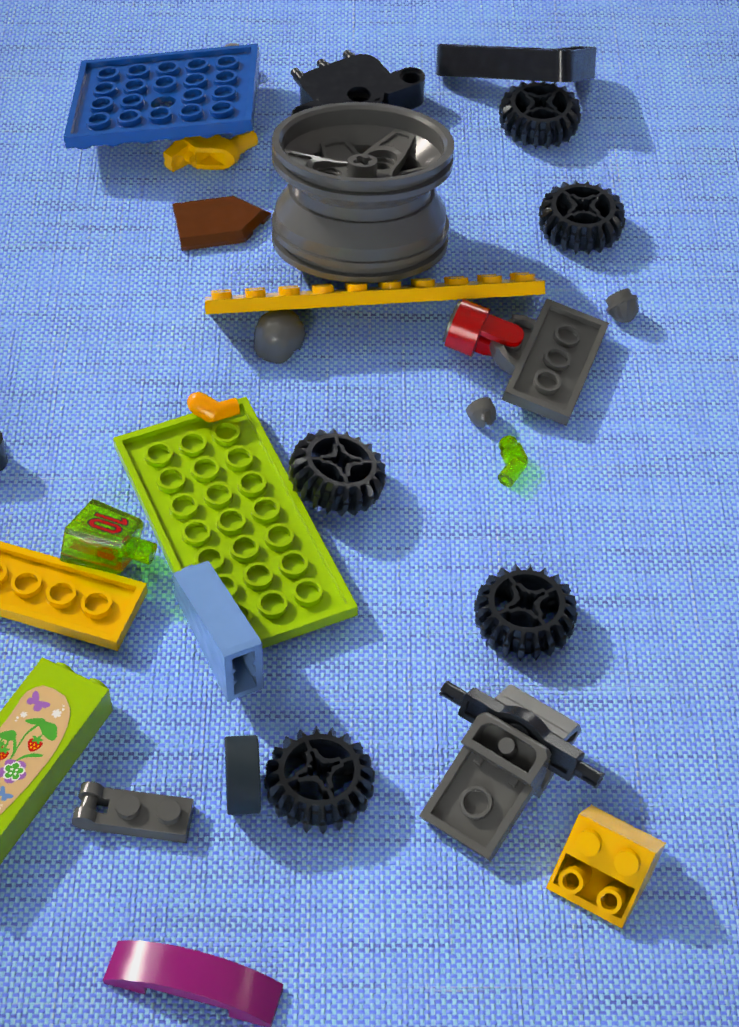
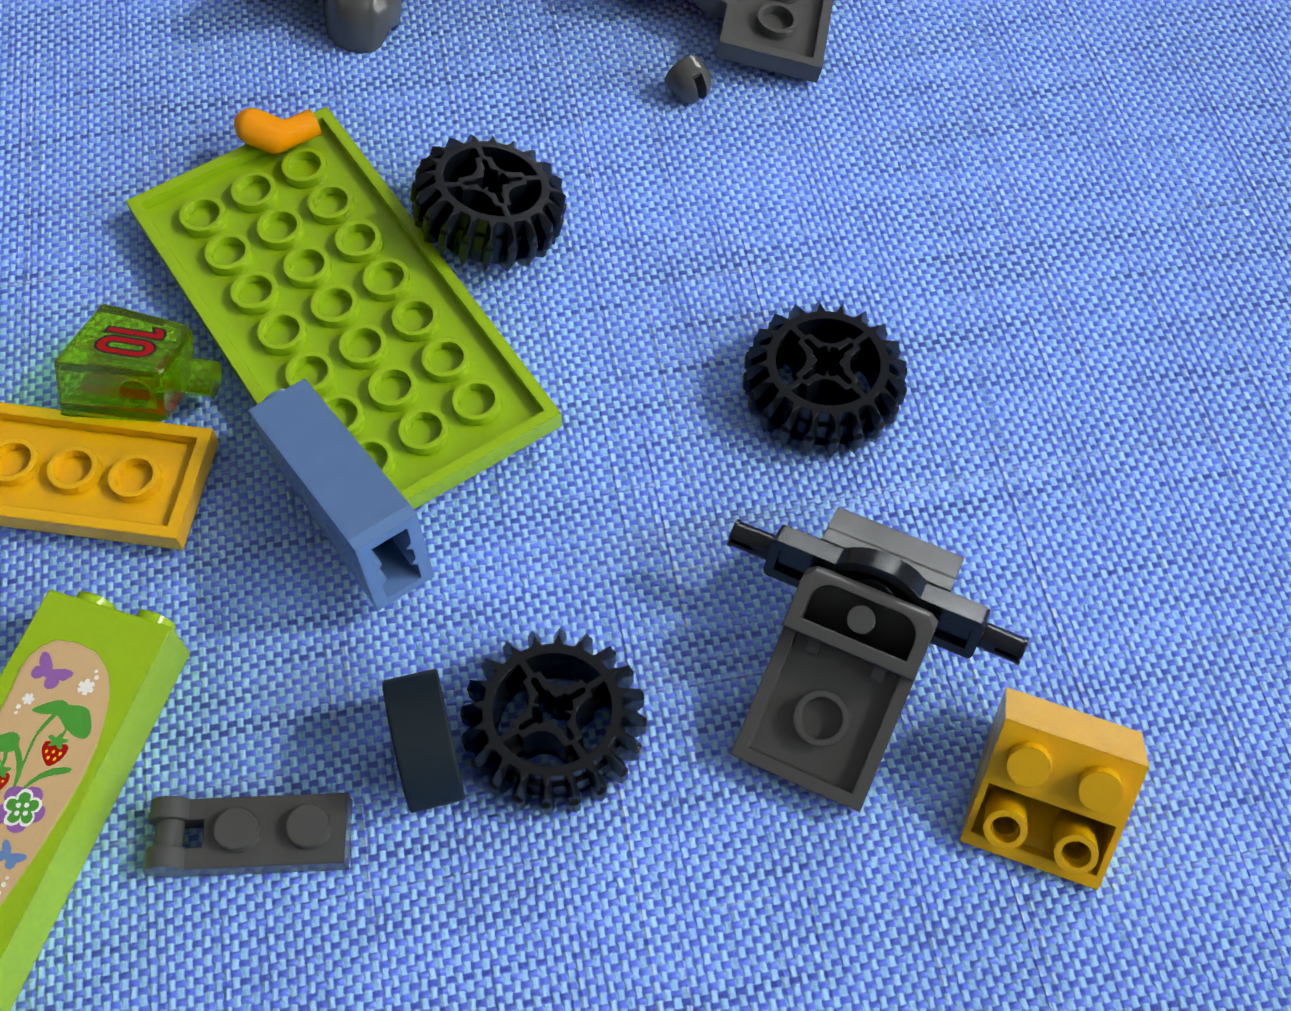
camera: 10 degrees left, 10 degrees up
clear neon green arm [498,435,528,487] -> none

